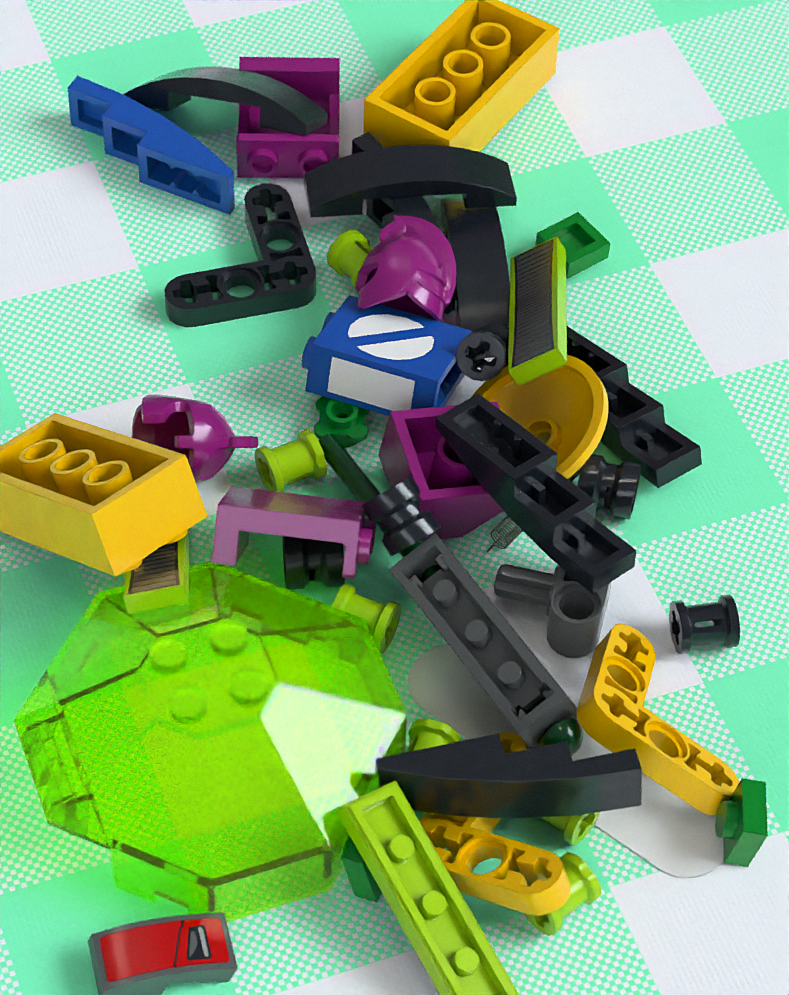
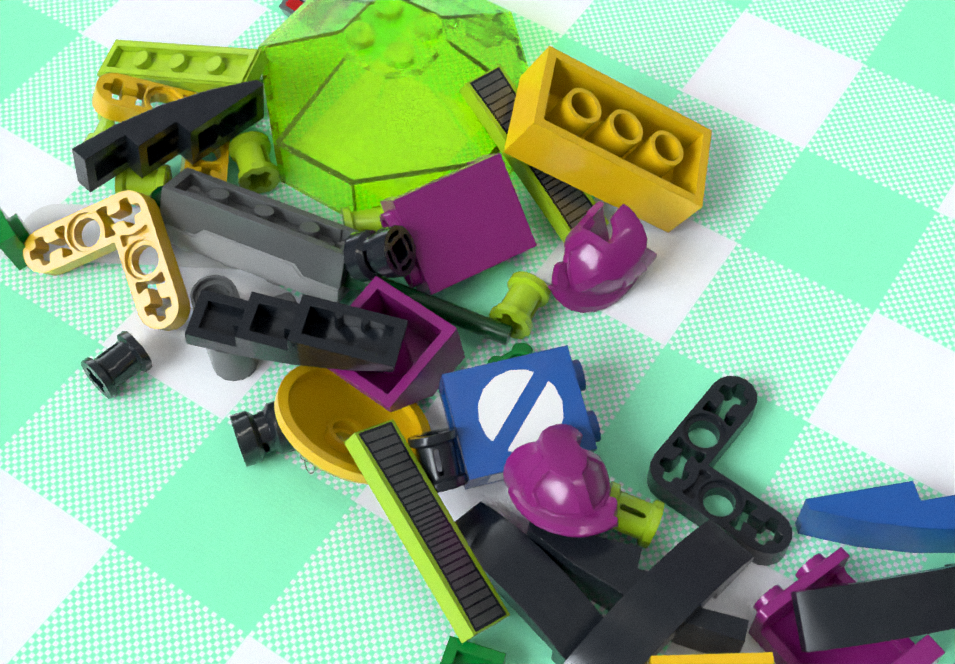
camera: 145 degrees right, 5 degrees up
black slope [567,326,702,488] -> none

